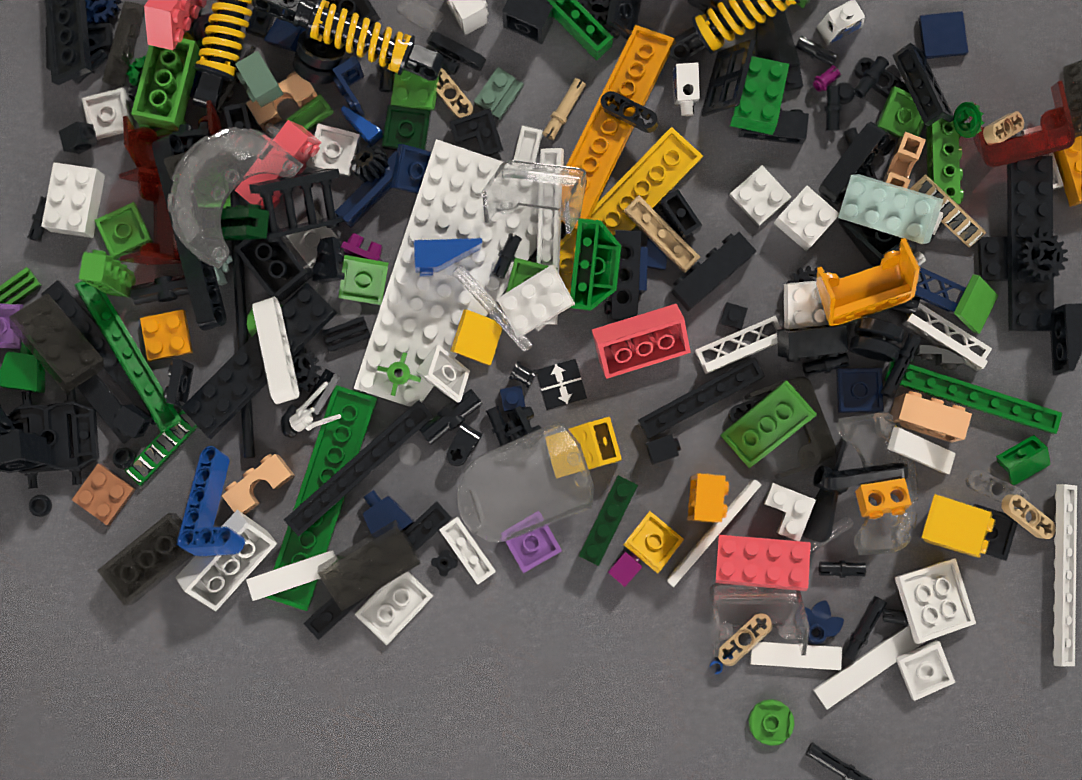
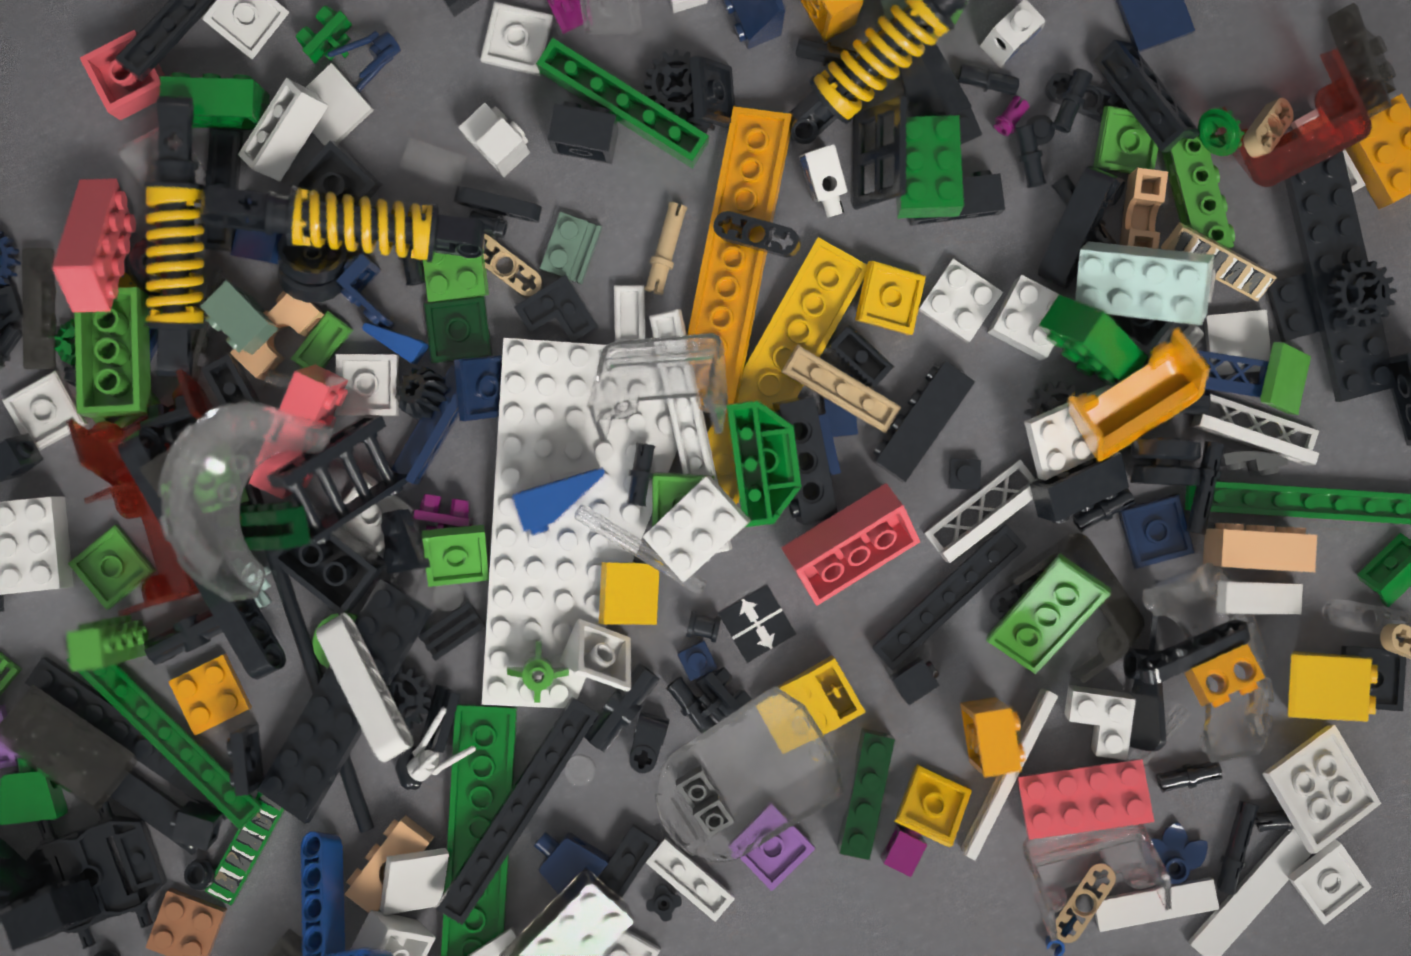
camera: 25 degrees left, 5 degrees up
none -> white tile [380,848,449,915]
none -> dark grey slope [675,765,735,837]
none -> yellow tile [855,261,926,335]
none -> green brick [1038,295,1148,386]
none -> white tile [1204,310,1271,376]

